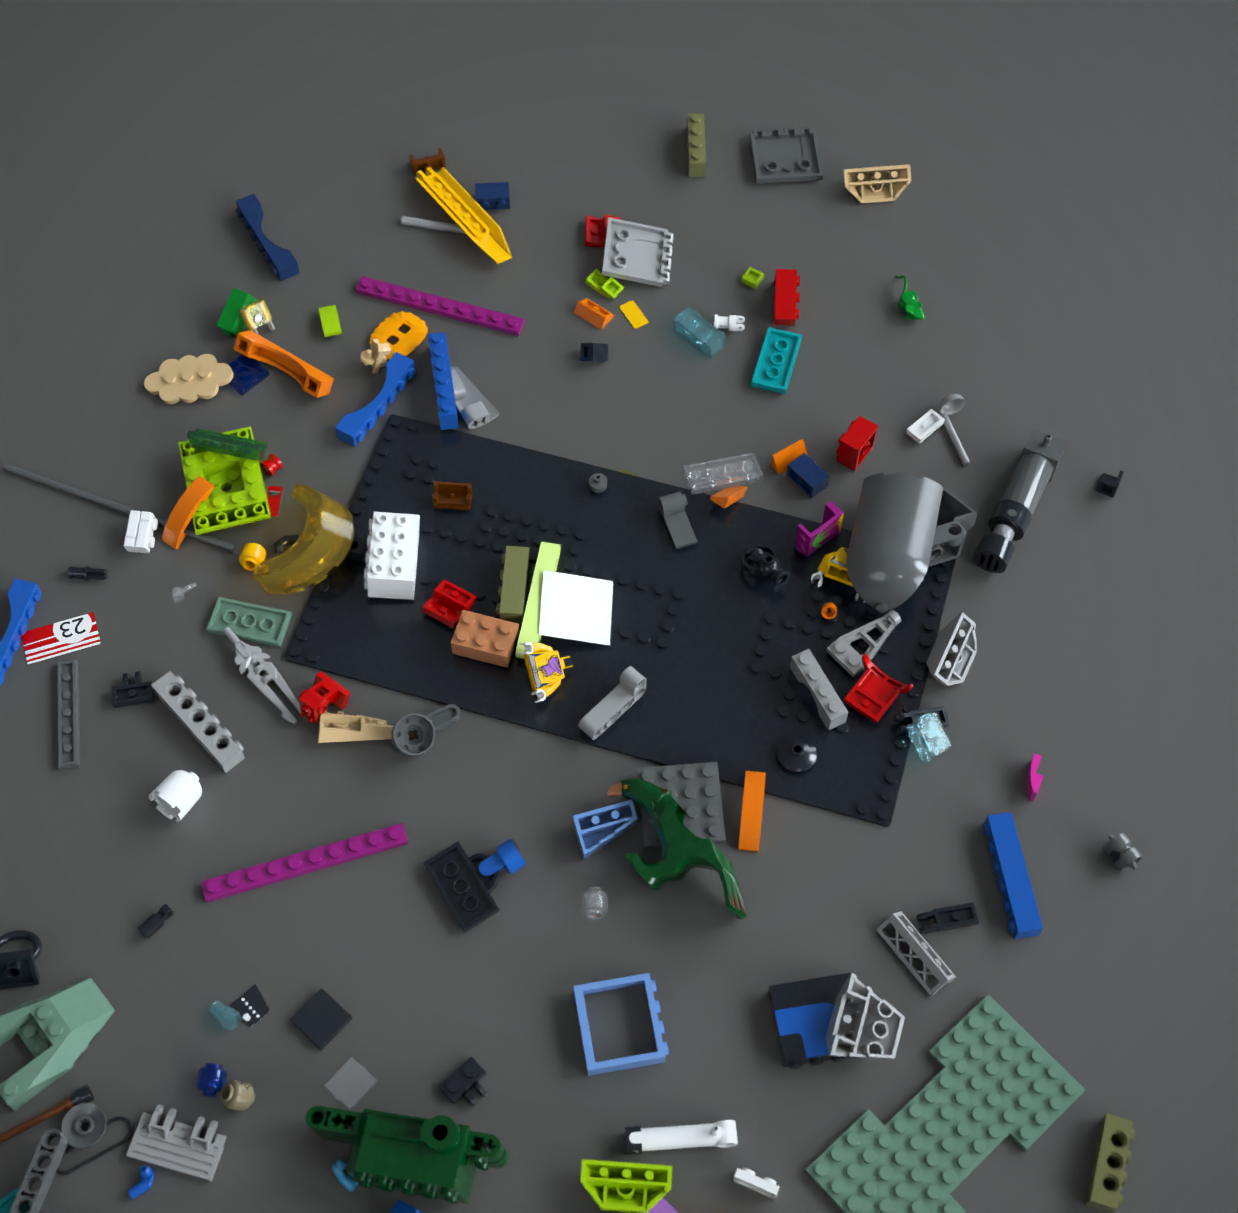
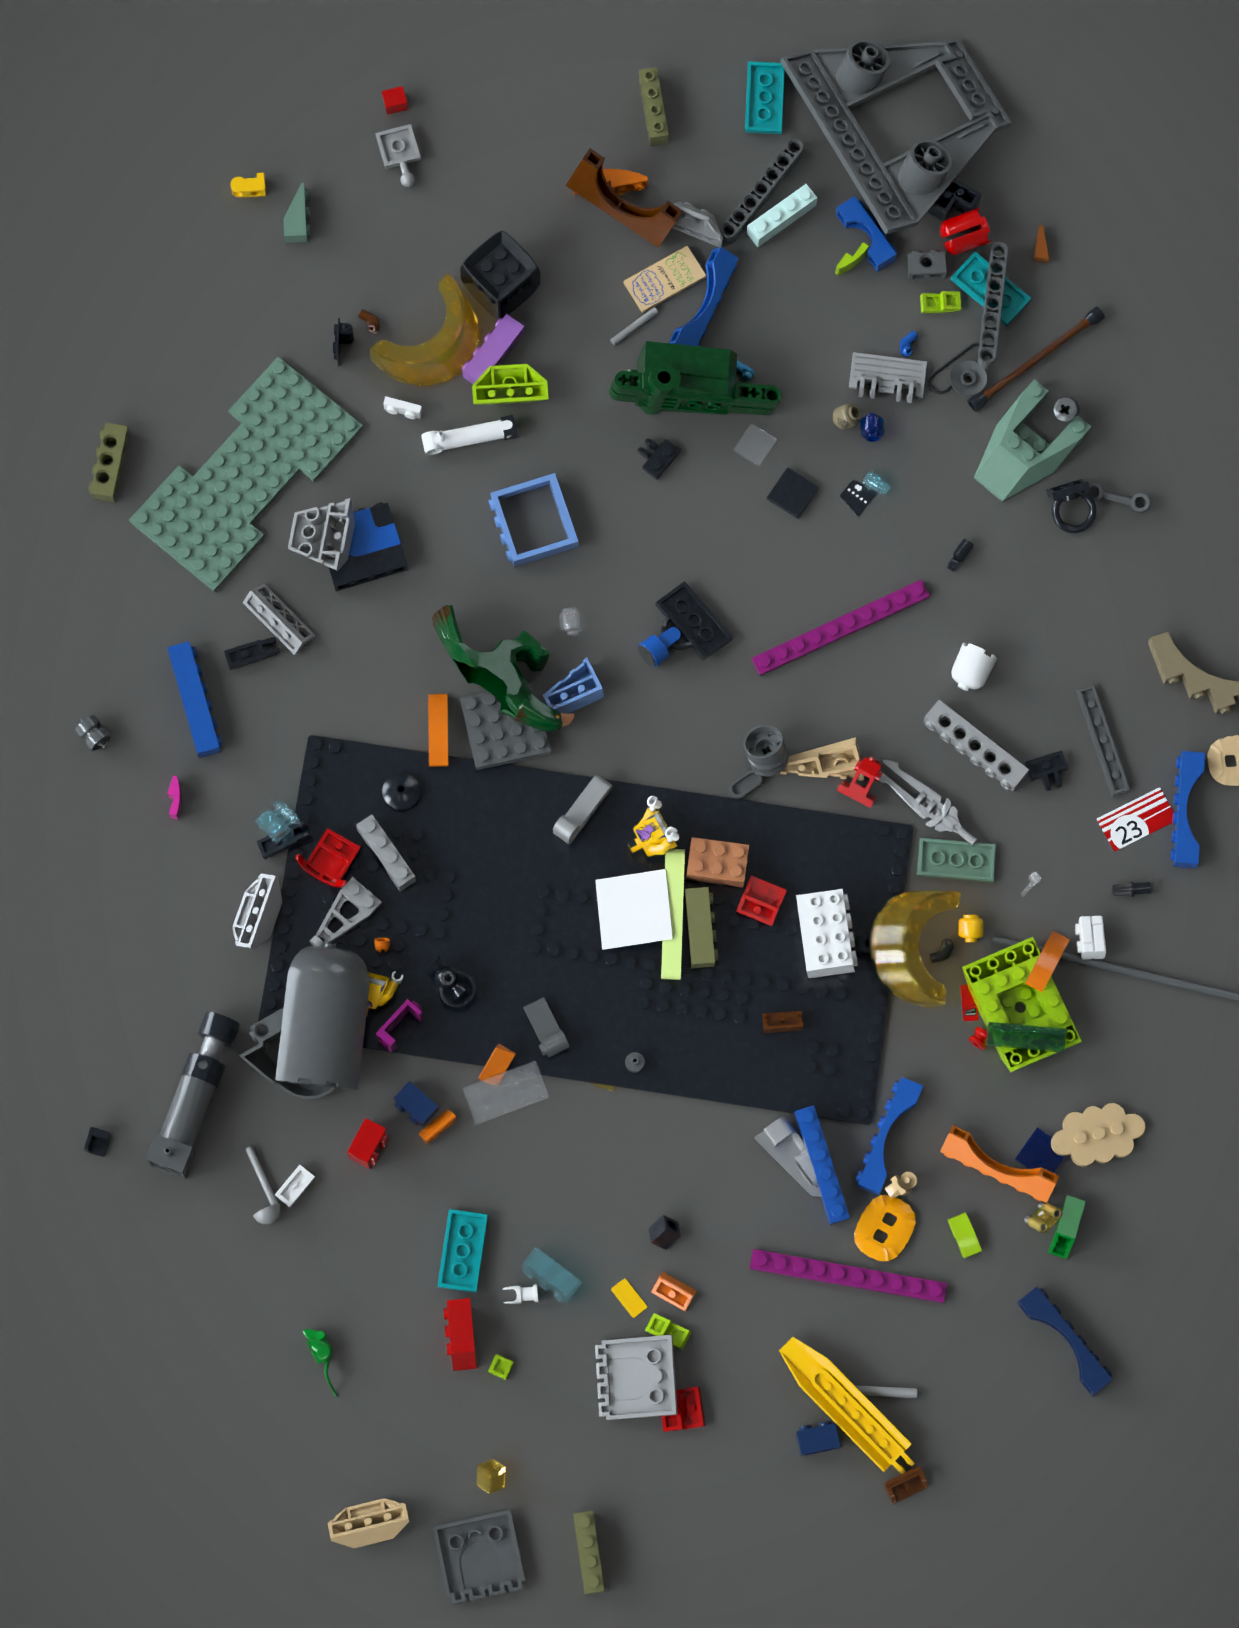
camera: 170 degrees right, 15 degrees up
none -> clear yellow panel [477,1459,505,1494]

